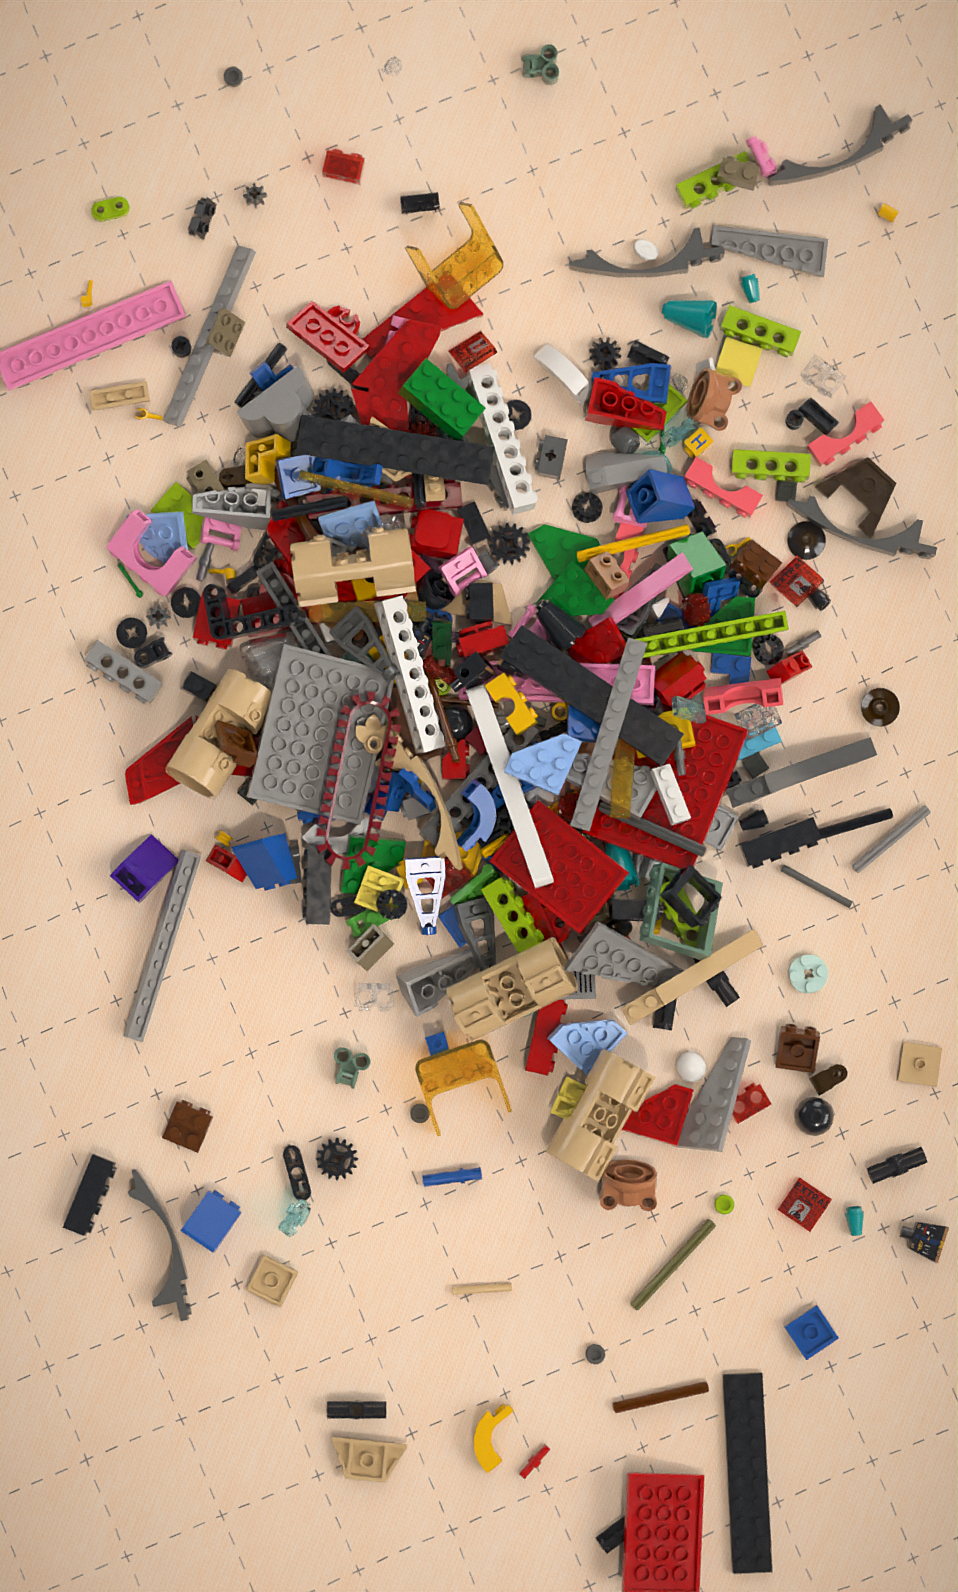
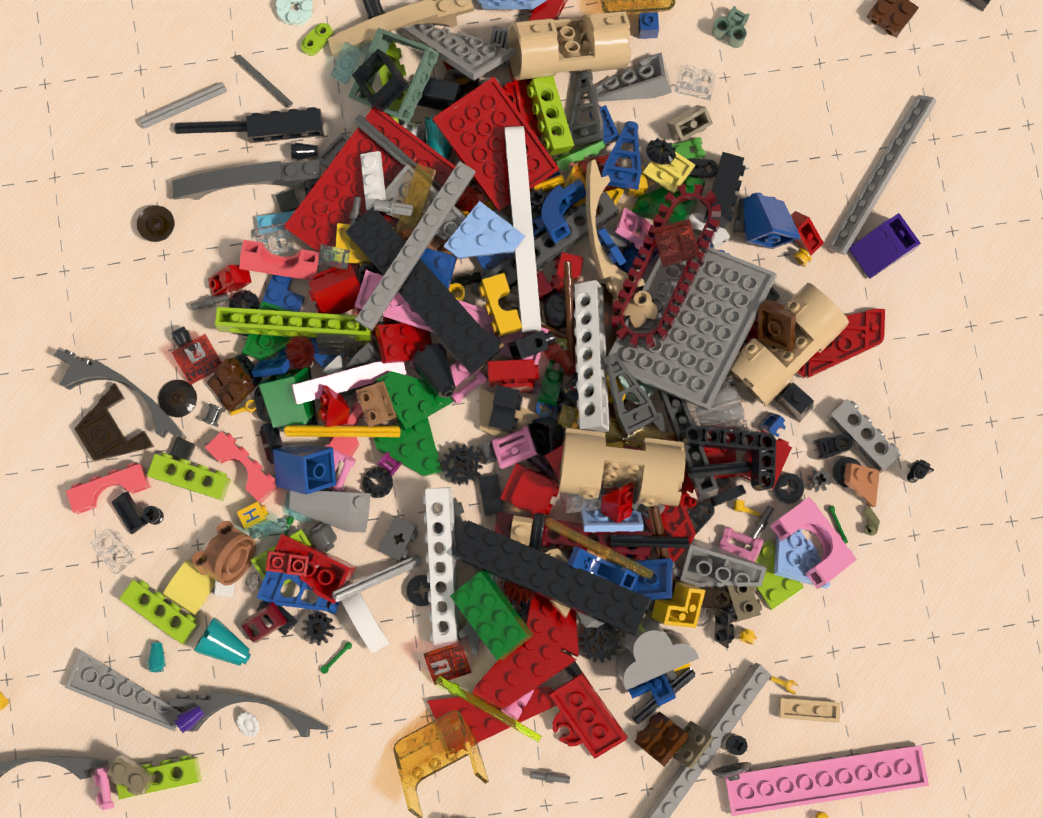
camera: 165 degrees left, 5 degrees down
none -> dark purple cone [173,705,205,733]
none -> dark grey bush [202,403,225,428]
none -> dark red piece [242,602,287,643]
none -> red slope [265,551,309,576]
none -> lime plate [301,23,333,56]
none -> red slope [318,385,350,427]
none -> green hinge [321,642,352,674]
none -> clear light blue plate [330,42,363,84]
none -> light grey axle [332,555,422,602]
none -> light grey axle [374,199,413,216]
none -> magenta bush [377,451,402,476]
none -> clear neon green bar [435,676,542,743]
none -> flat silver bar [530,771,570,784]
none -> red slope [601,482,634,523]
none -> bright pink plate [615,207,651,249]
none -> reddish brown plate [634,711,690,767]
none -> clear red tile [652,219,700,267]
none -> black axle [687,461,752,478]
none -> dark grey dish [712,762,752,781]
none -> black hinge [714,605,735,648]
none -> yellow plate [738,628,757,645]
none -> blue tile [759,412,786,437]
none -> nougat wing [844,463,880,507]
none -> olive arm [862,507,880,536]
none -> black hinge [907,459,934,483]

